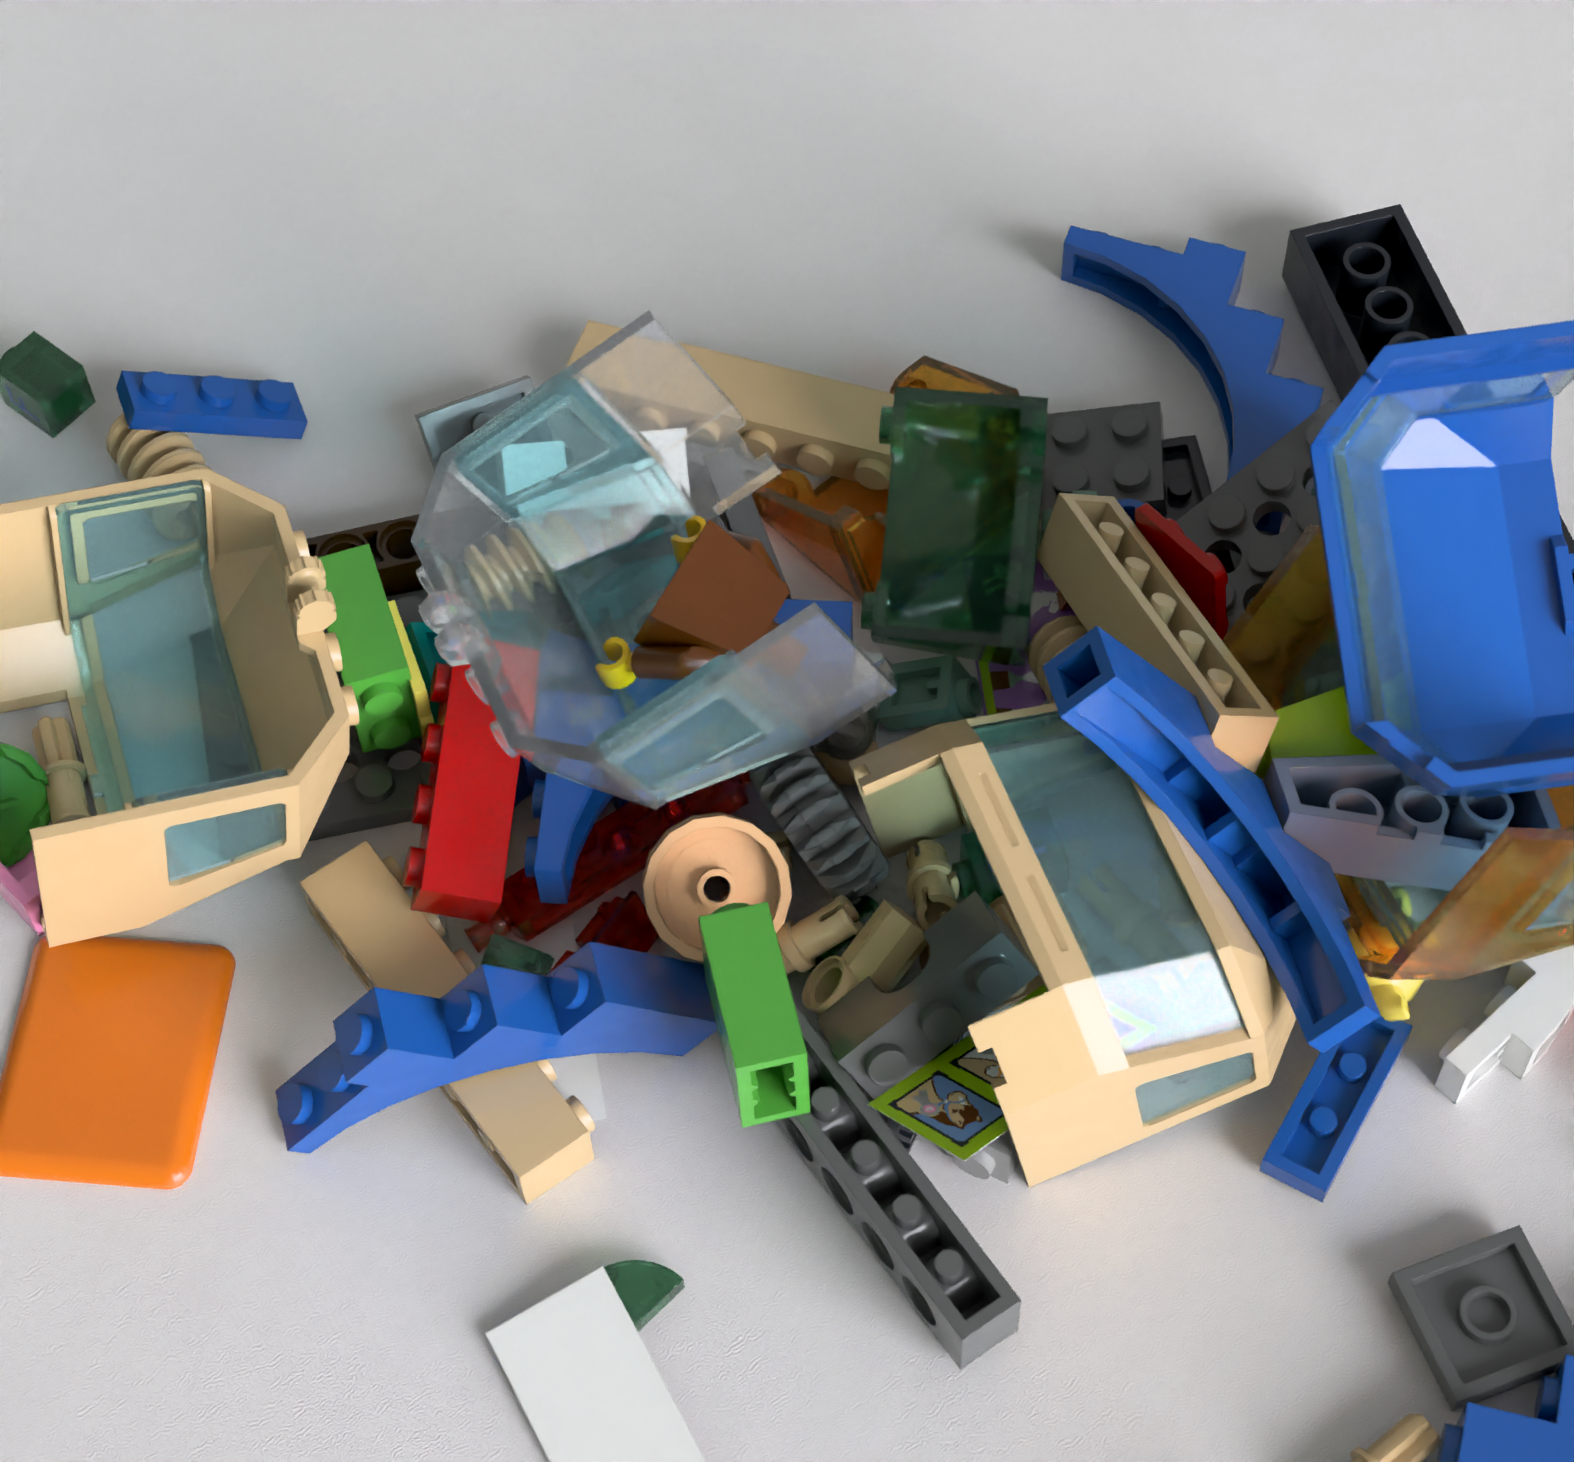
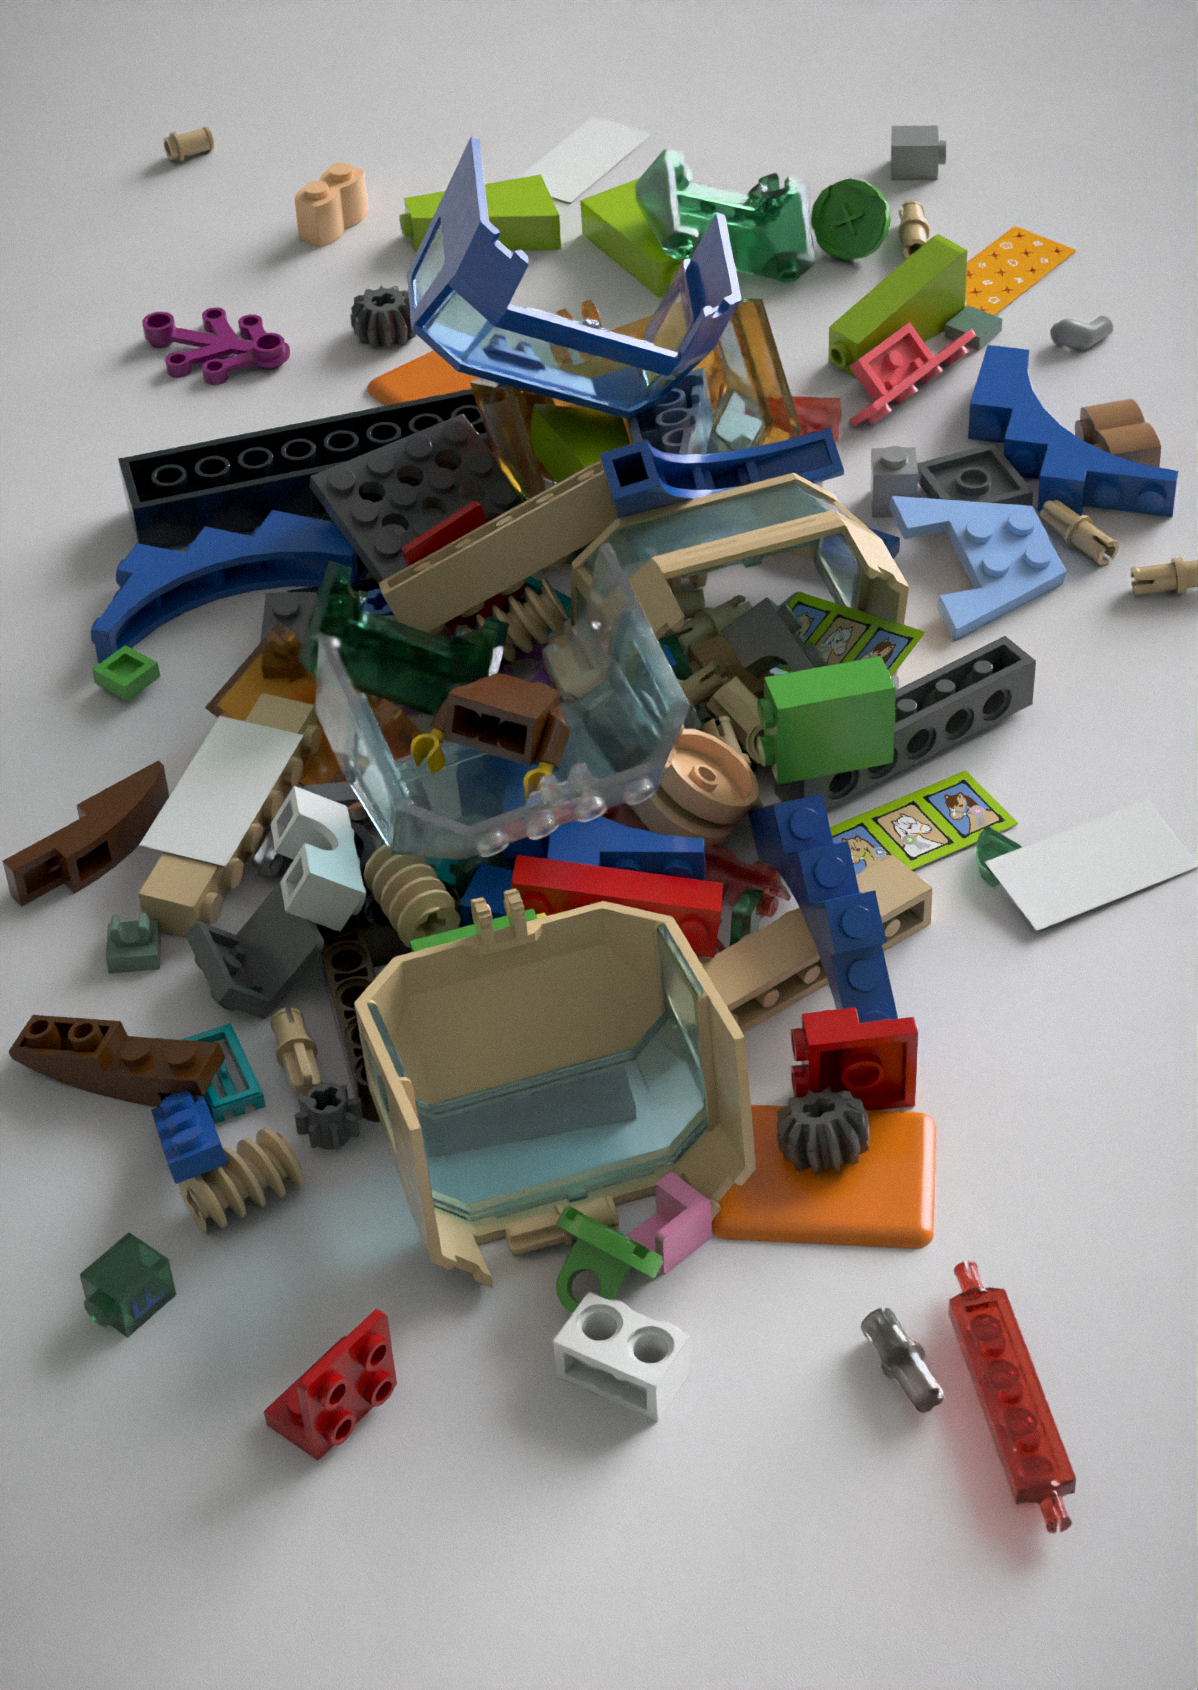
camera: 90 degrees left, 15 degrees down
none -> reddish brown slope [2,760,169,907]
none -> reddish brown slope [8,1015,226,1107]
none -> bright green plate [92,645,160,701]
none -> sand green tile [106,913,161,974]
none -> white sticker [139,716,304,867]
none -> teal tile [181,1023,266,1124]
none -> tan axle [270,1008,322,1096]
none -> dark grey gear [776,1087,870,1175]
none -> red plate [791,1007,918,1110]
none -> sticker [830,770,1019,875]
none -> light grey brick [870,446,918,518]
none -> light blue wing [889,496,1066,642]

